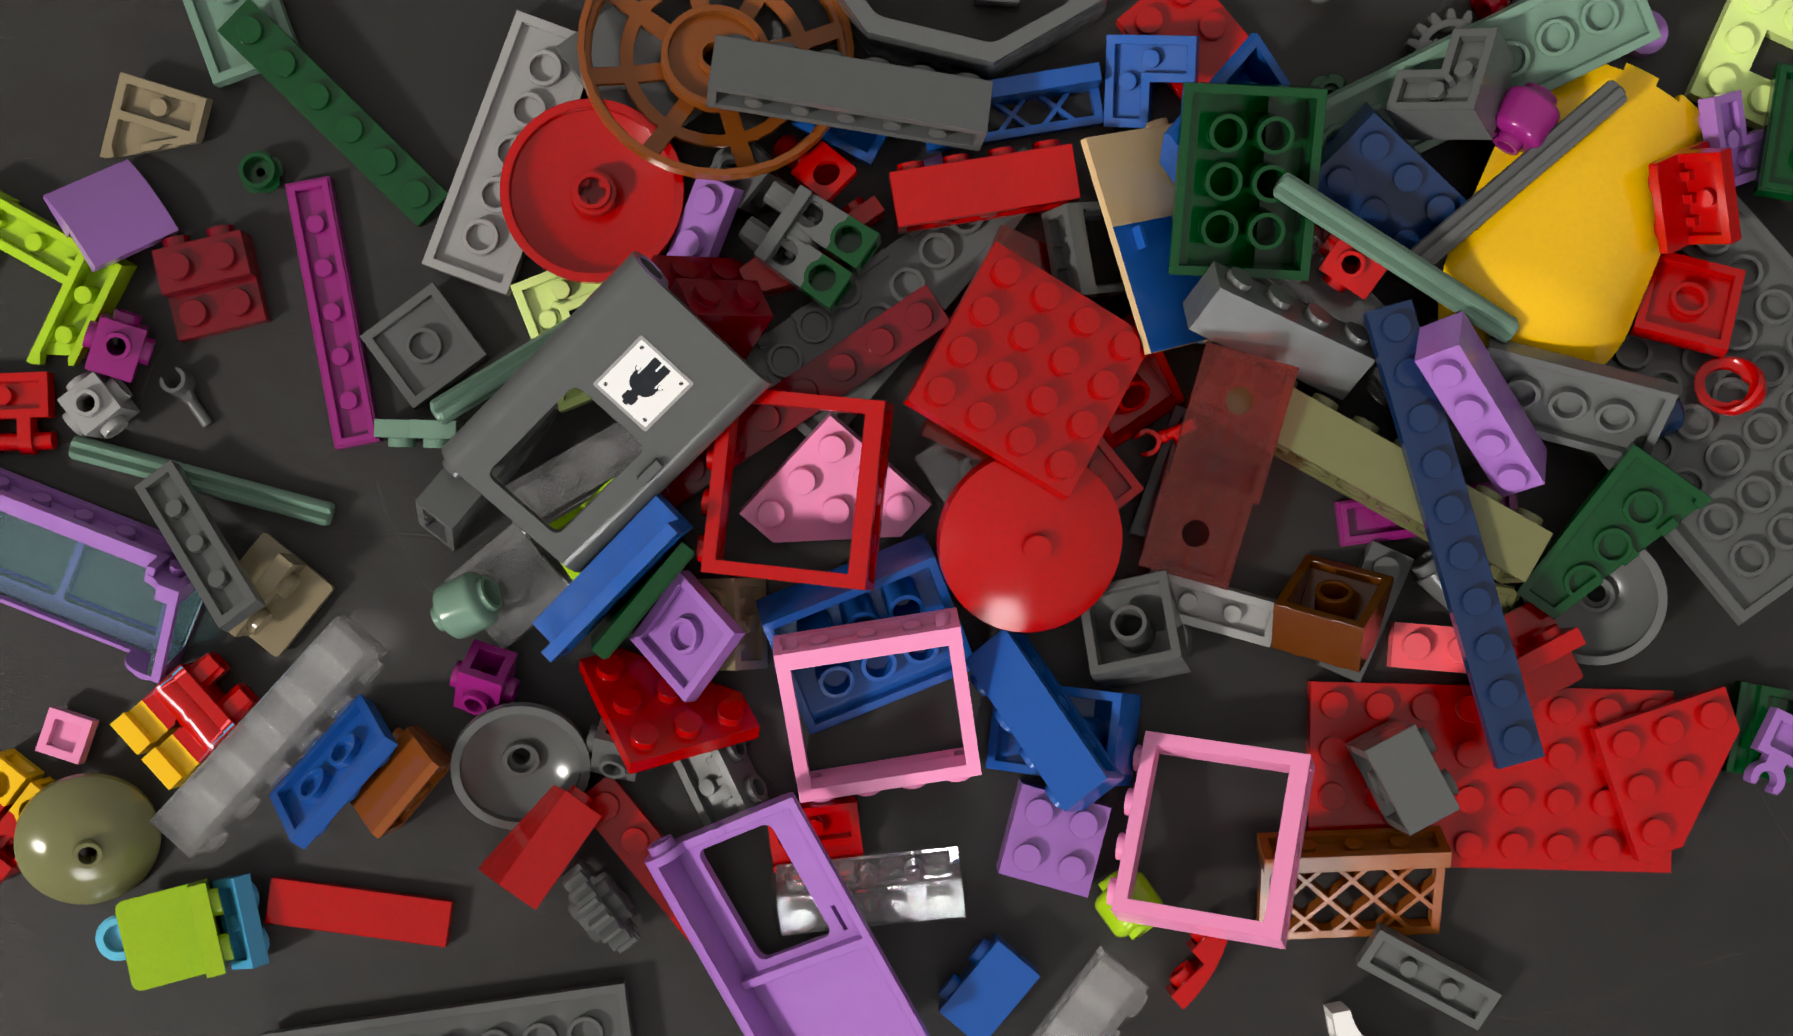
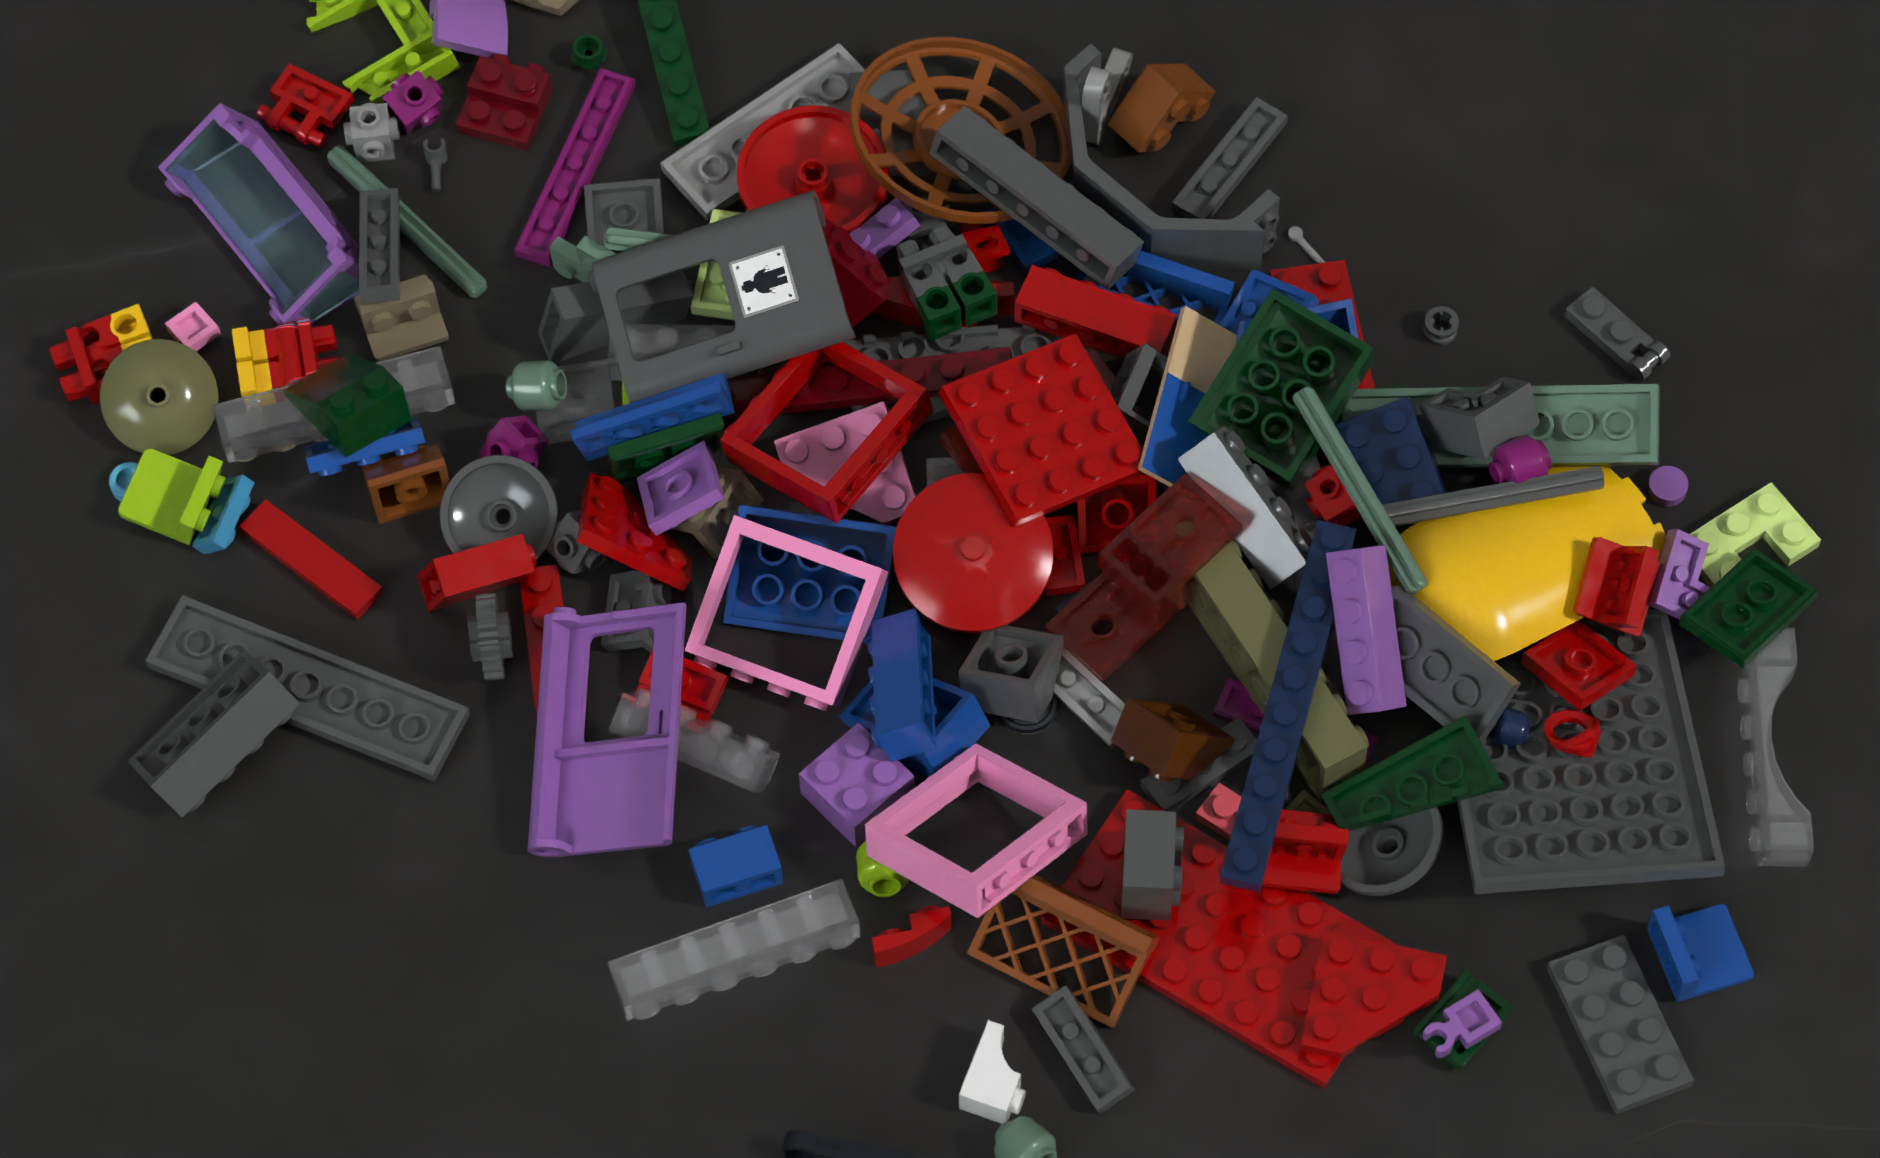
camera: 35 degrees right, 25 degrees down
none -> dark green slope [283,353,412,458]

